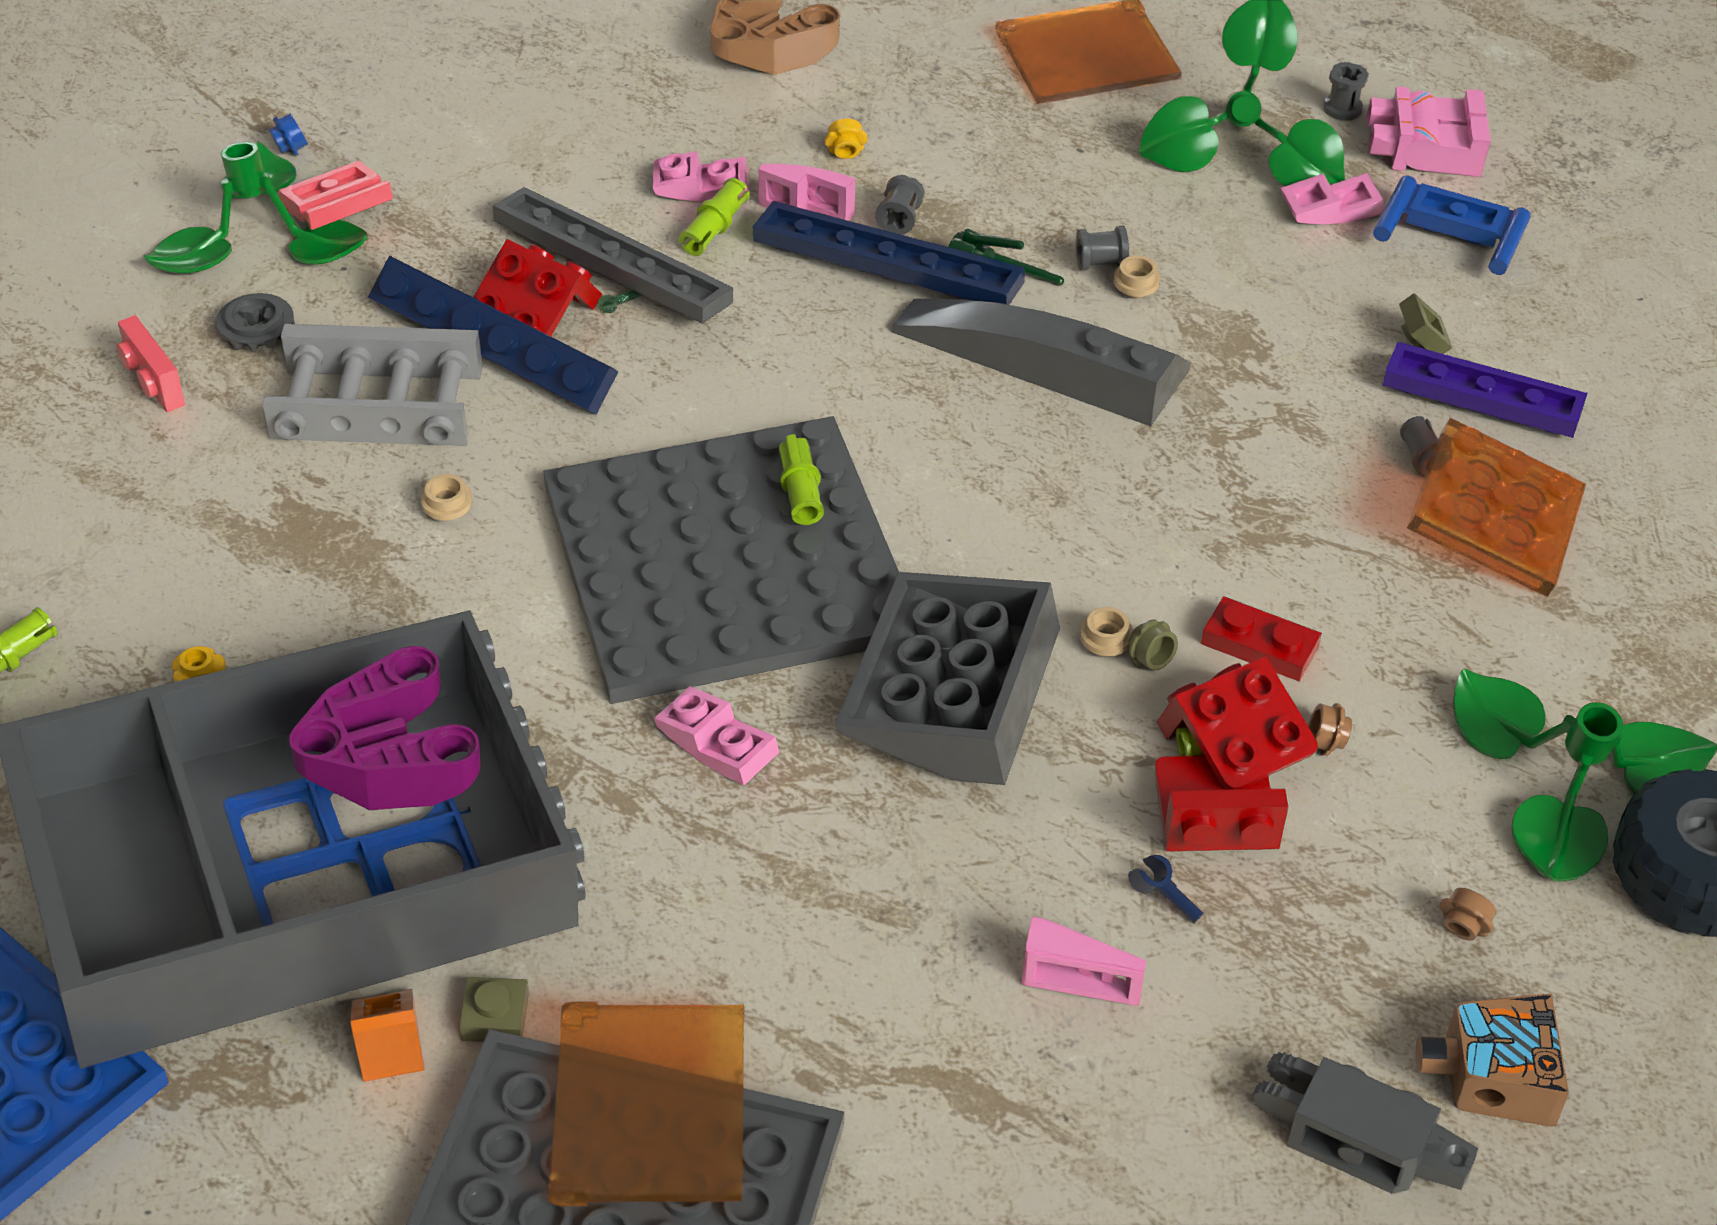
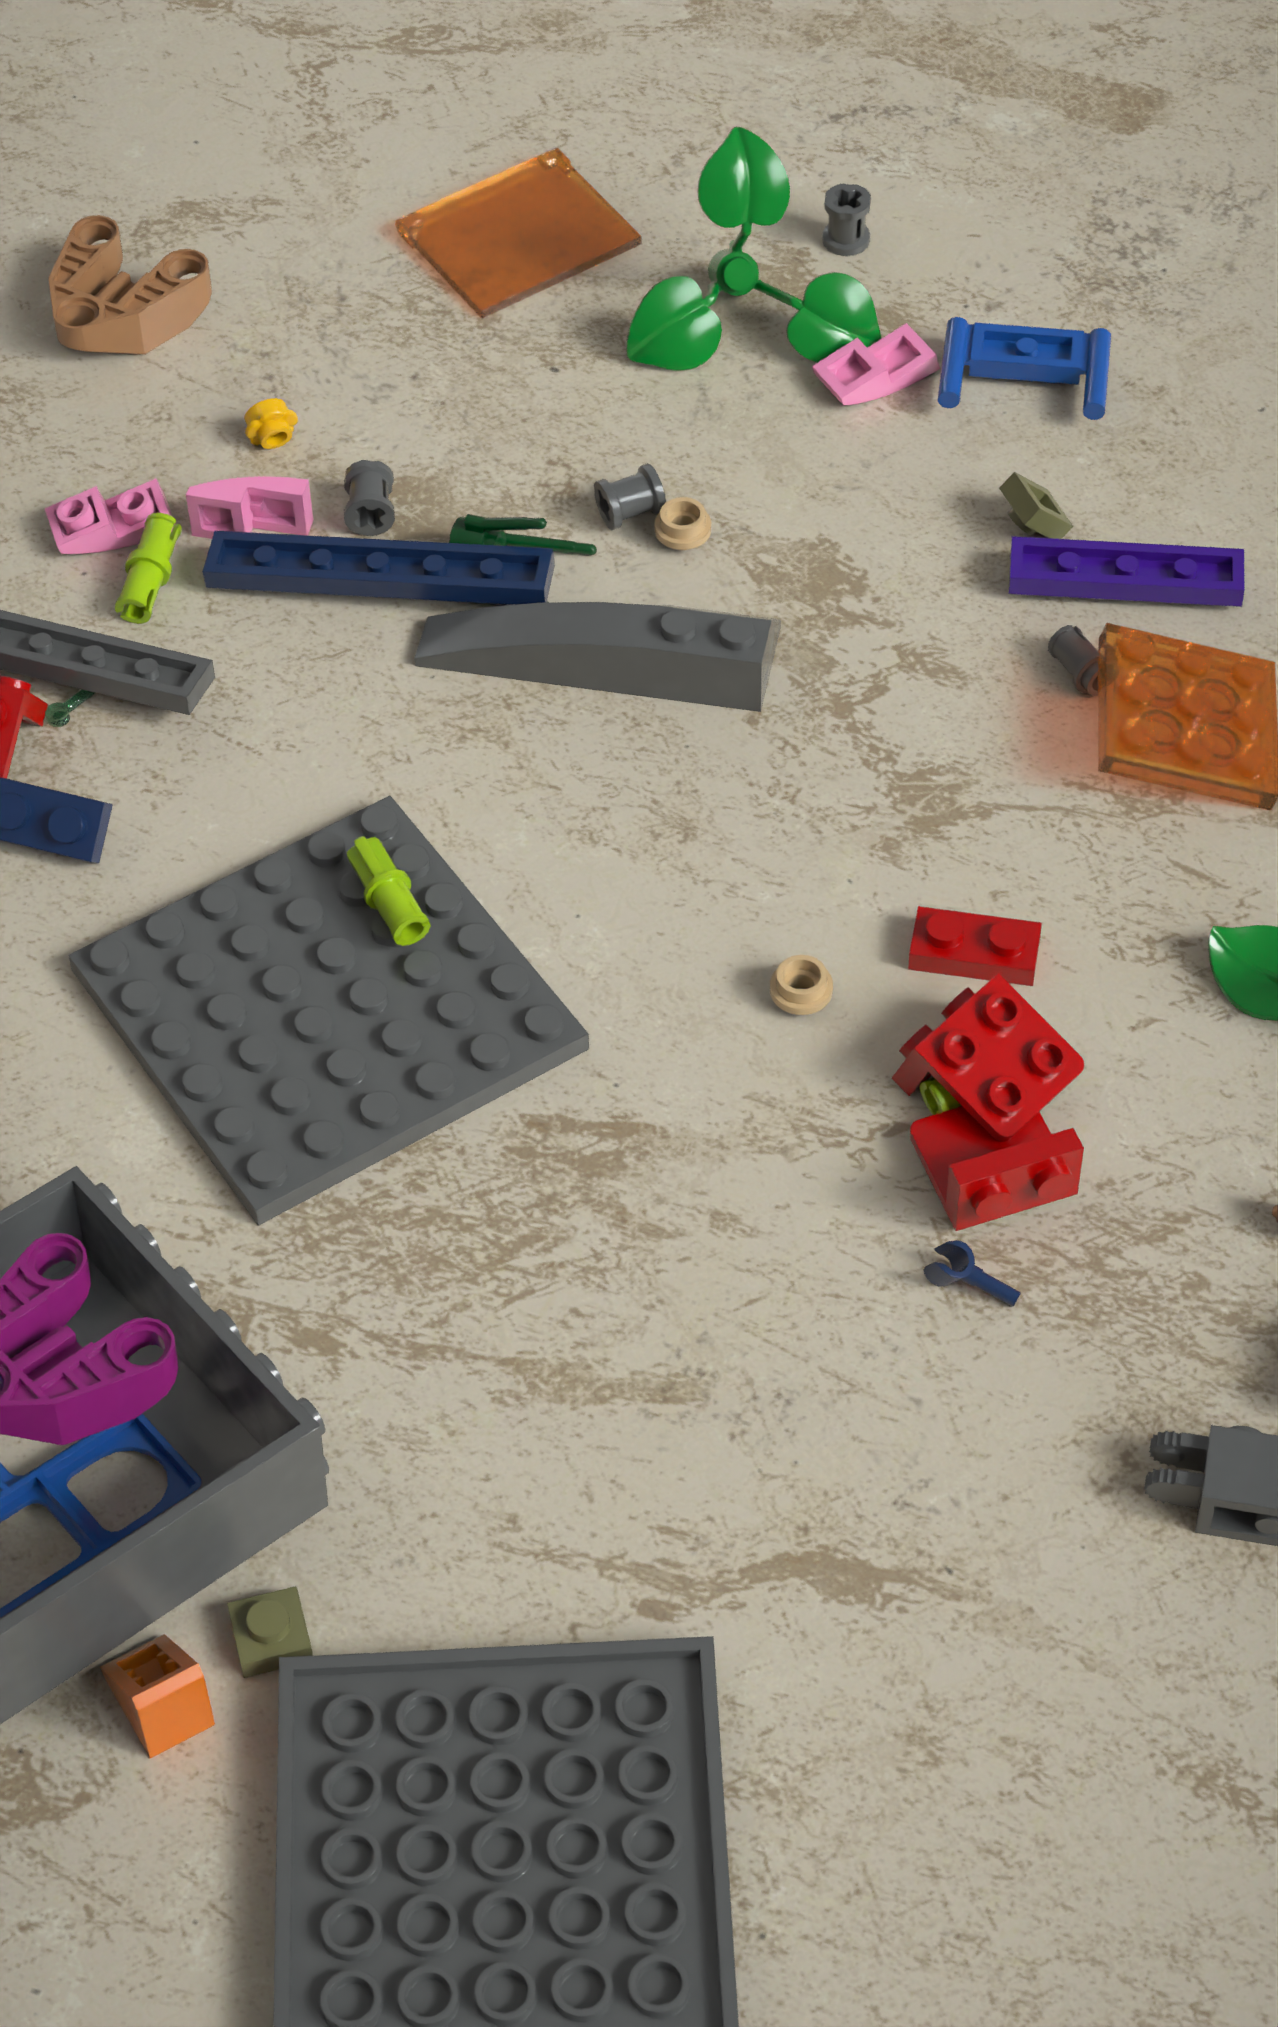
camera: 15 degrees left, 5 degrees up
clear orange piece [548,1001,744,1206] -> none
bright pink slope [654,686,779,786] -> none
dark grey slope [835,572,1060,785] -> none
bright pink slope [1022,916,1146,1006] -> none
olive plate [1129,619,1178,670] -> none
medium nougat plate [1308,703,1352,756] -> none
bright pink hips [1366,87,1491,177] -> none

